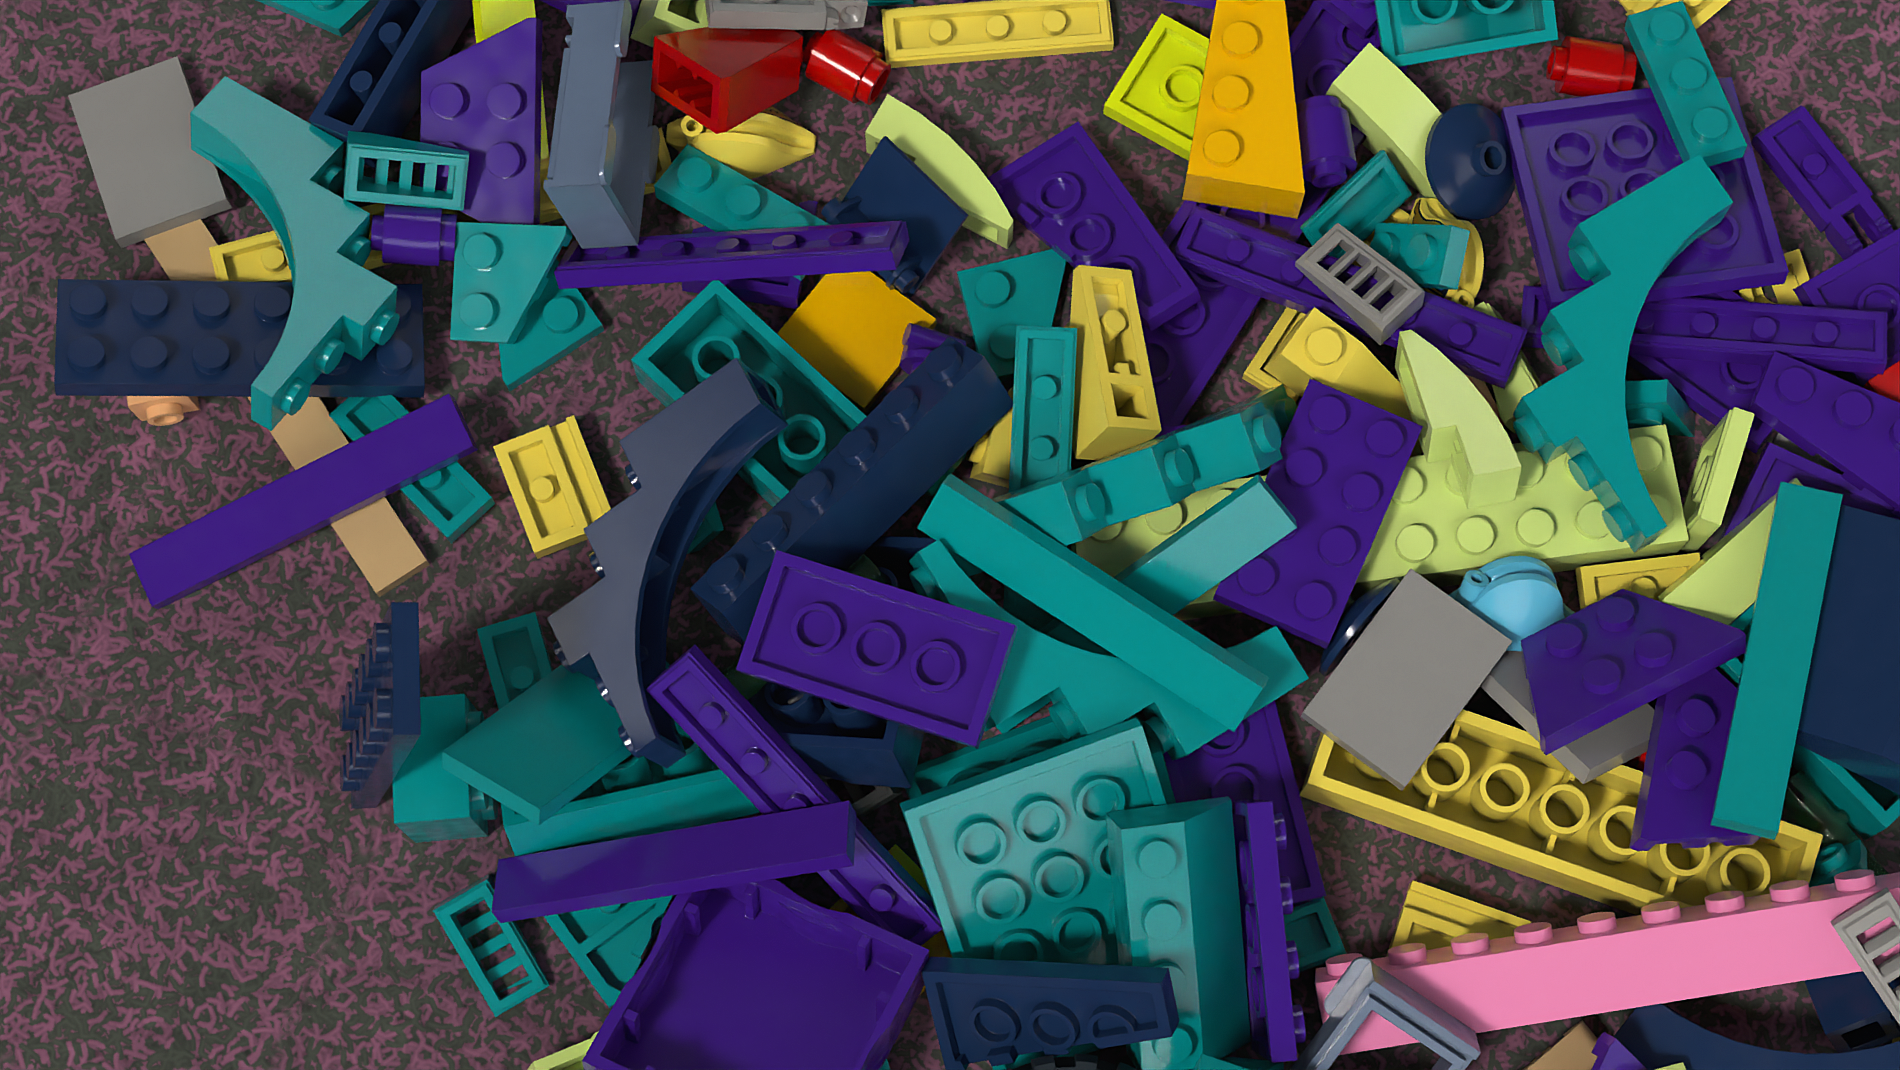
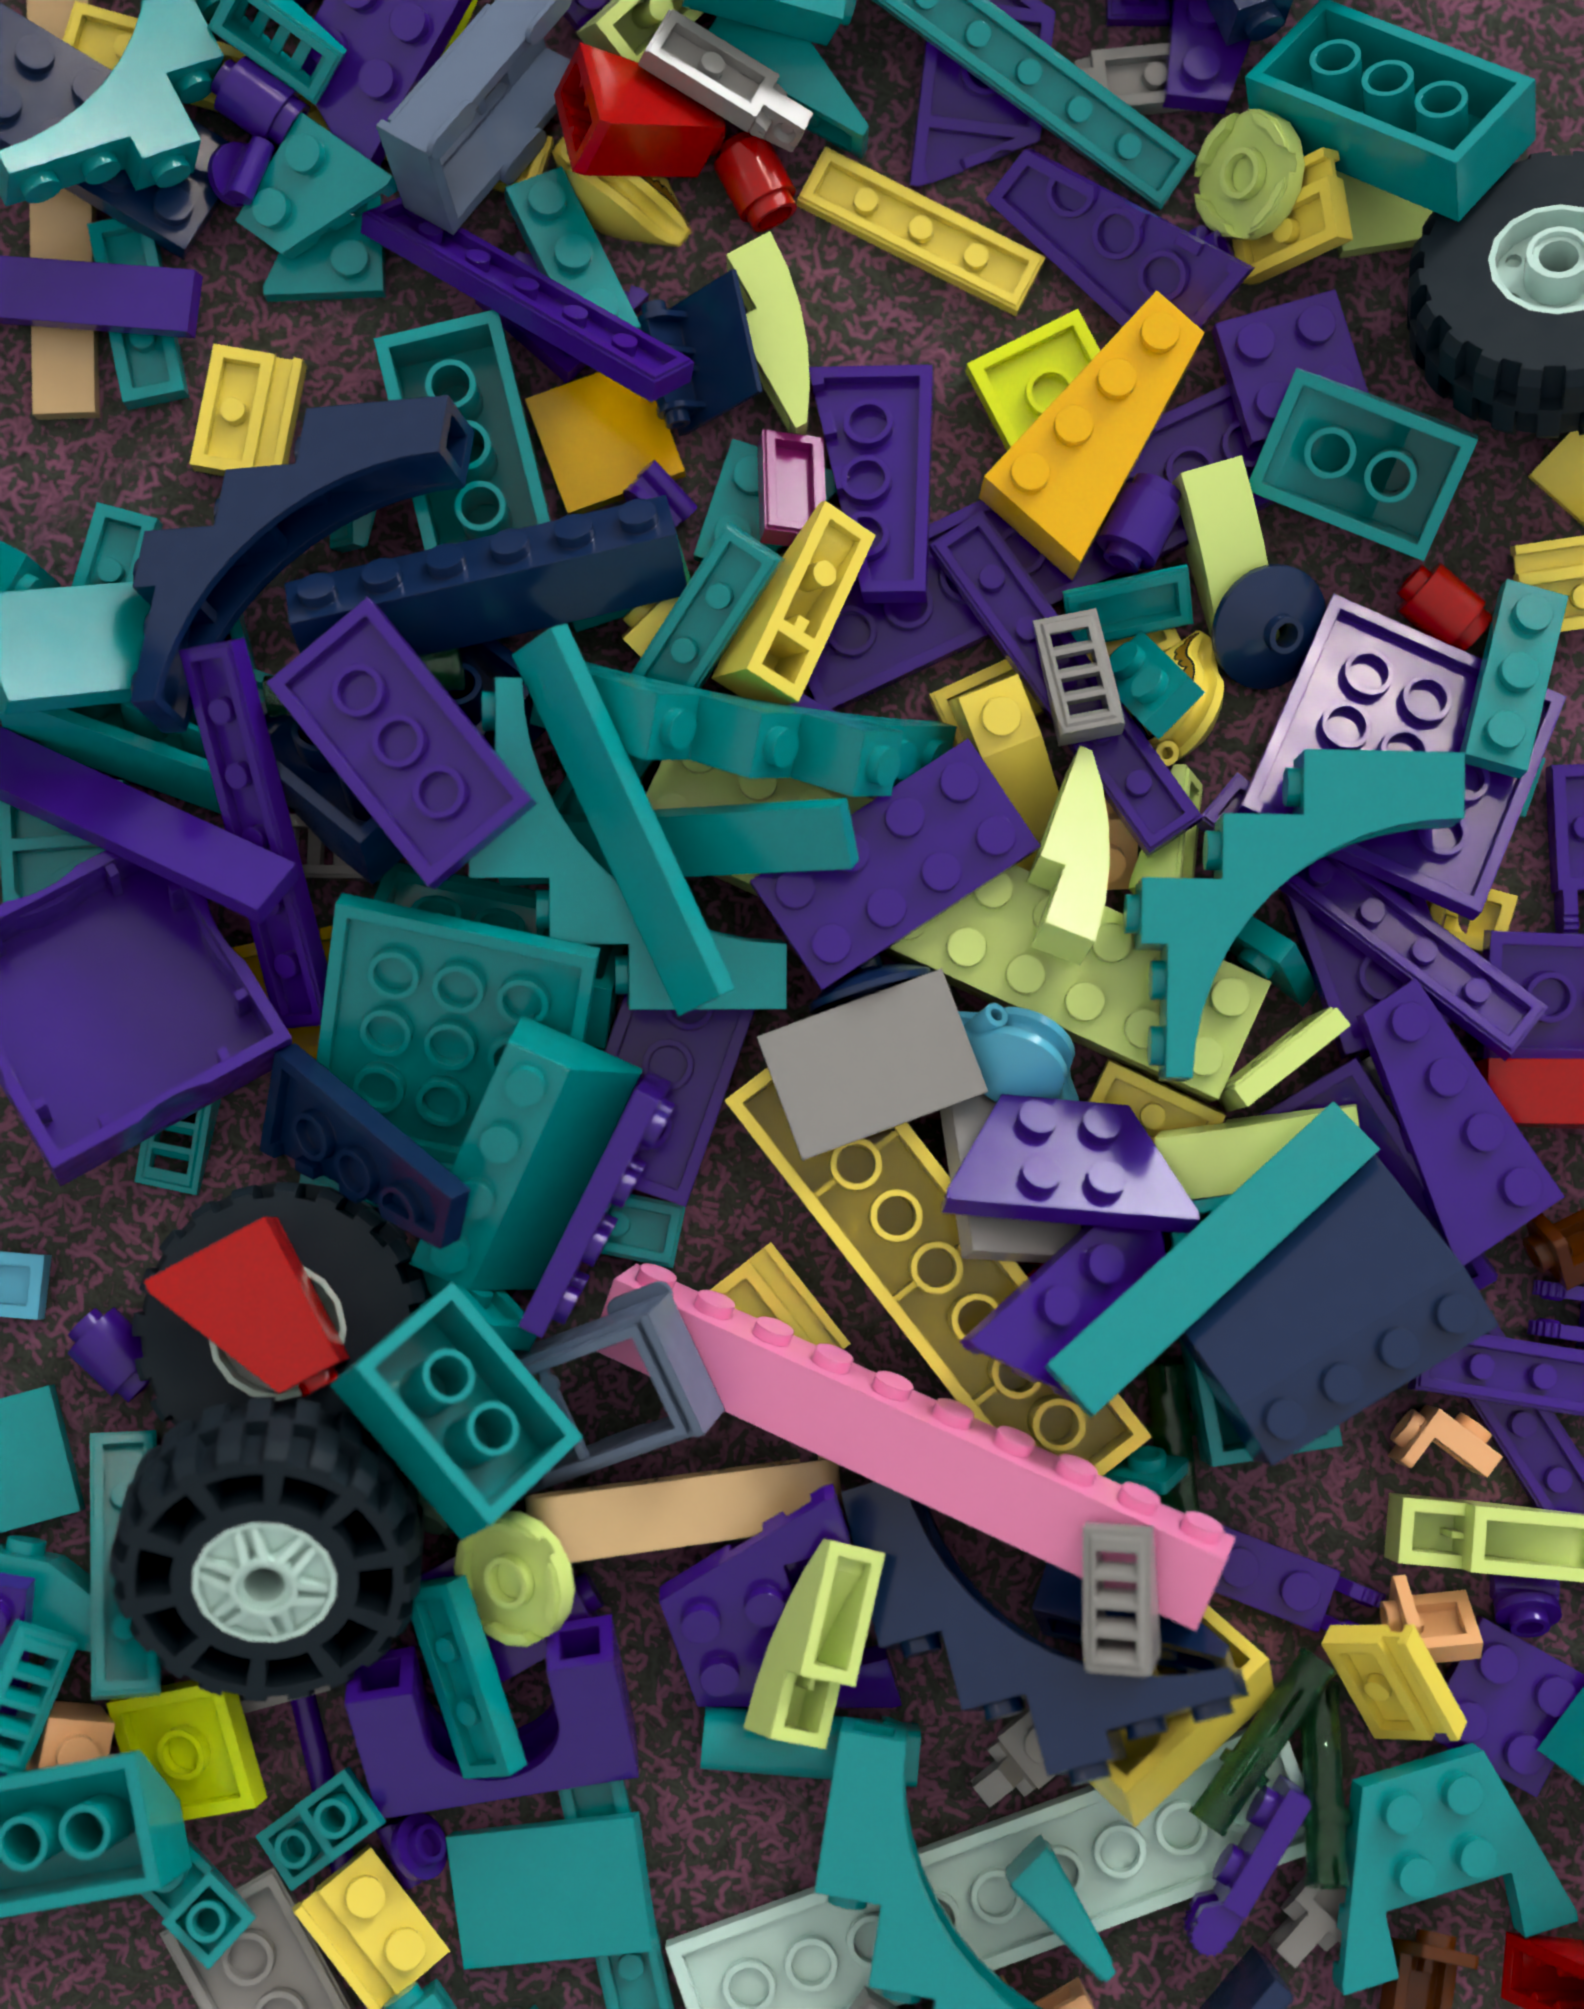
camera: 30 degrees right, 10 degrees up
none -> dark purple plate [208,136,275,208]
none -> tile [757,429,826,547]

